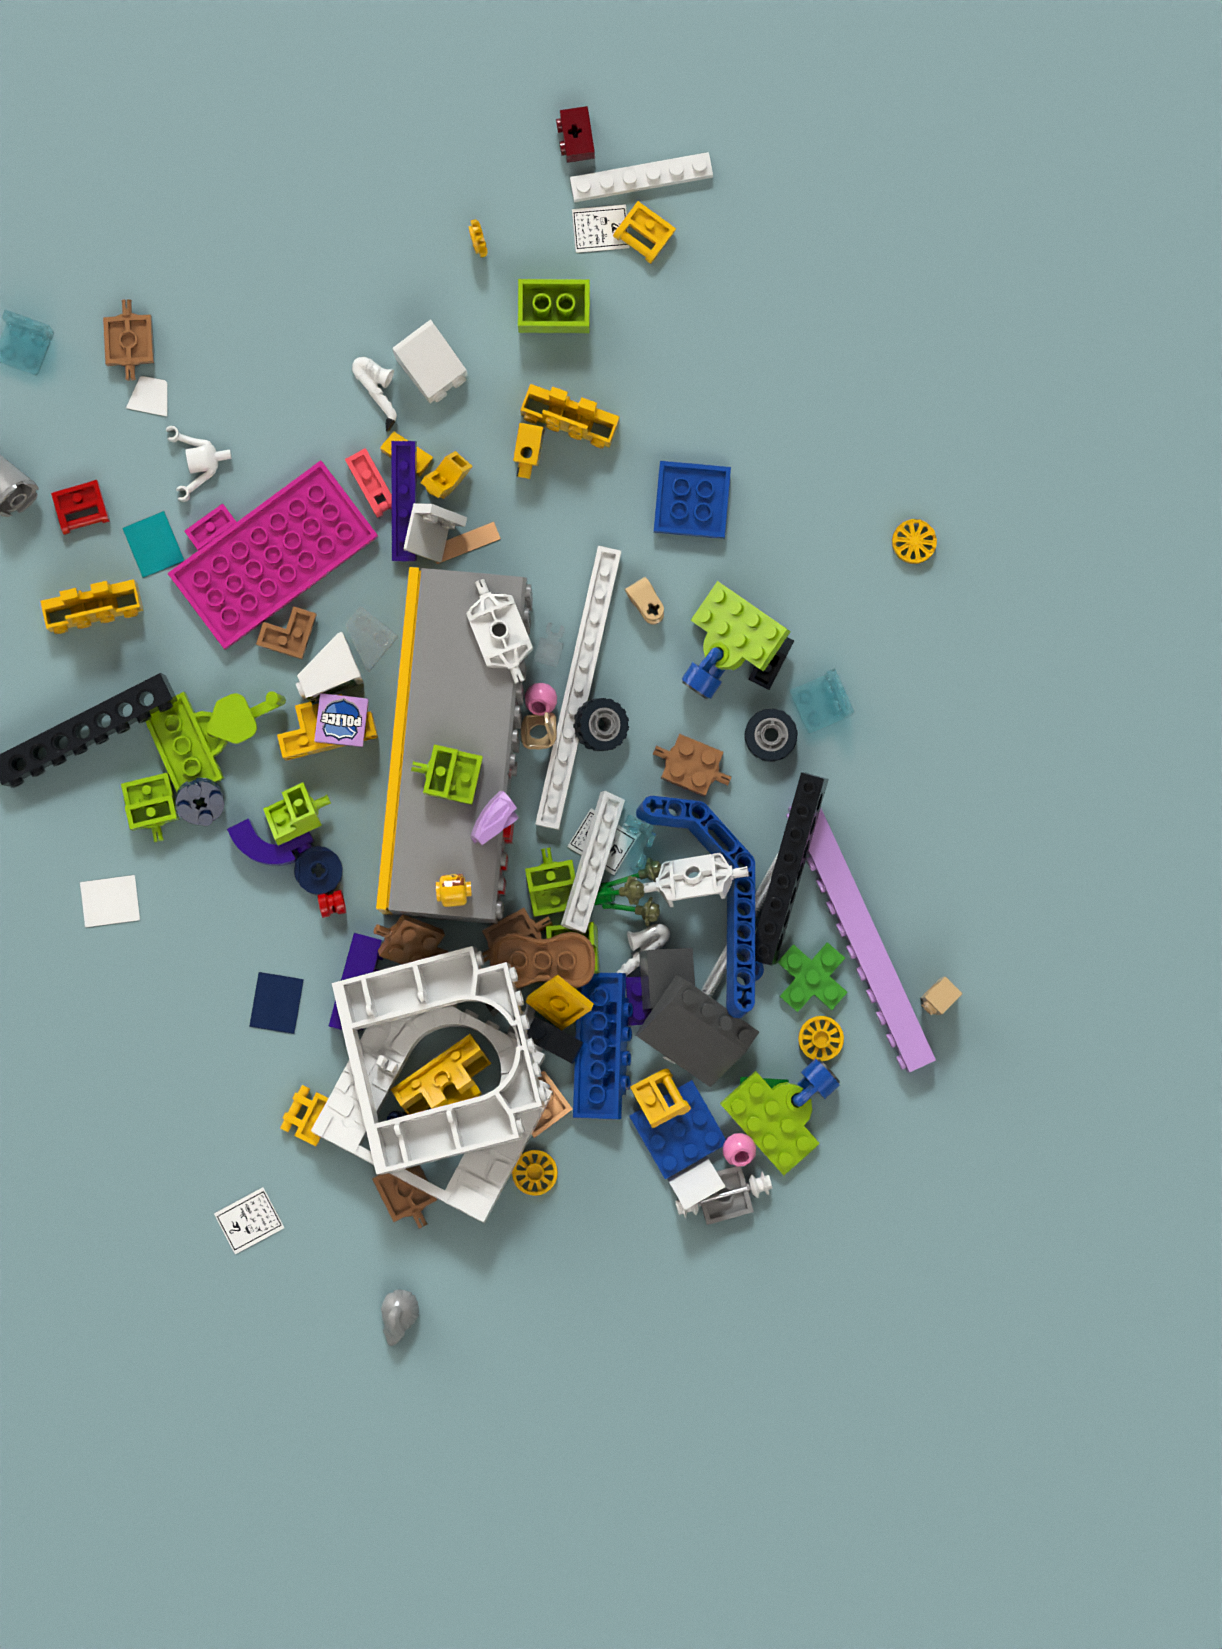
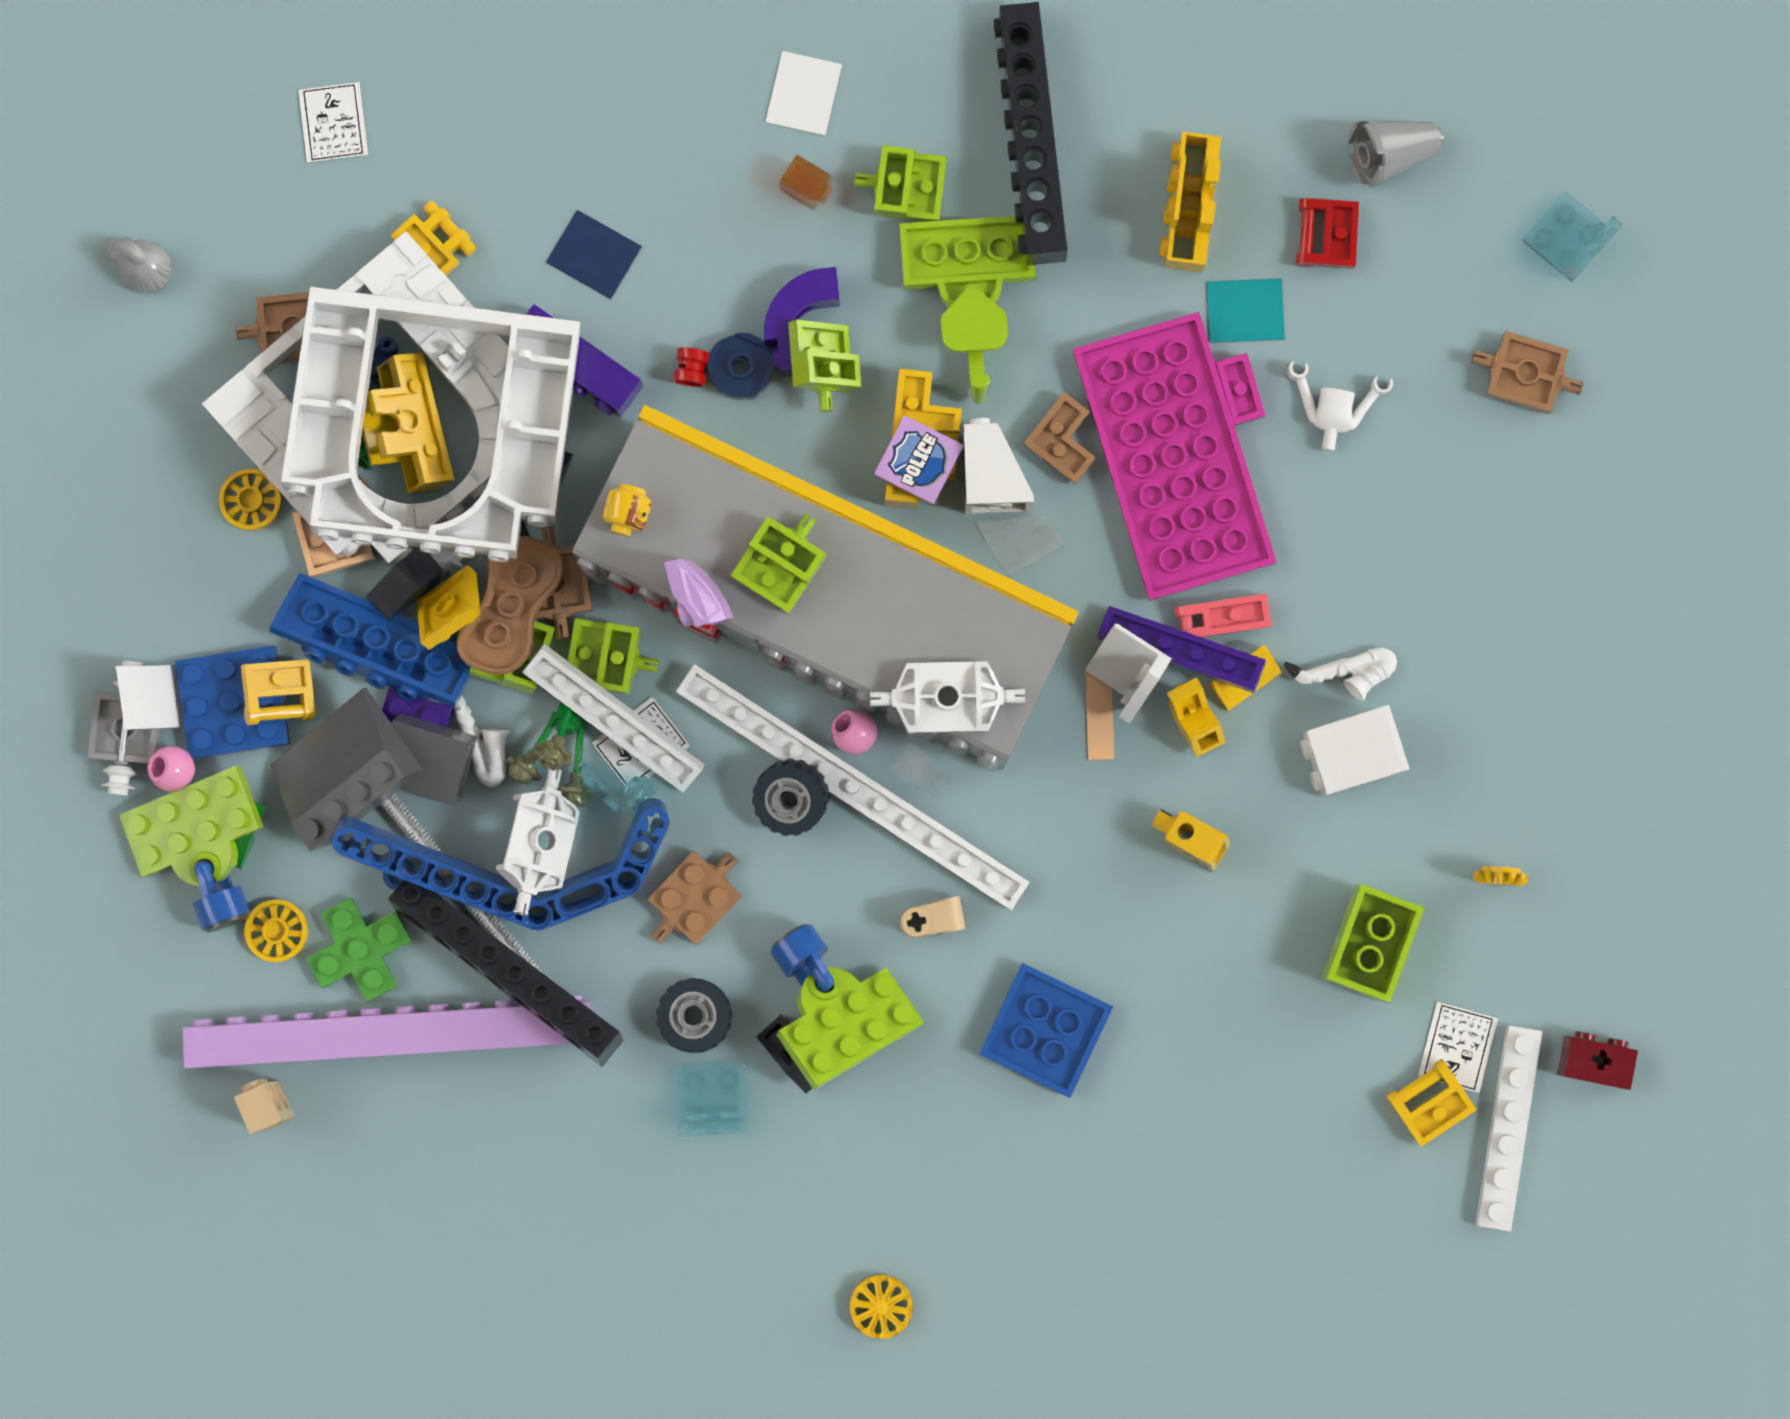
camera: 110 degrees right, 0 degrees up
white sticker [126,376,167,416] -> none
plate [176,777,224,826] -> none
medium nougat plate [374,914,448,964] -> none
yellow piece [520,384,620,449] -> none
tan piece [521,712,557,750] -> none
none -> clear orange brick [780,155,833,210]

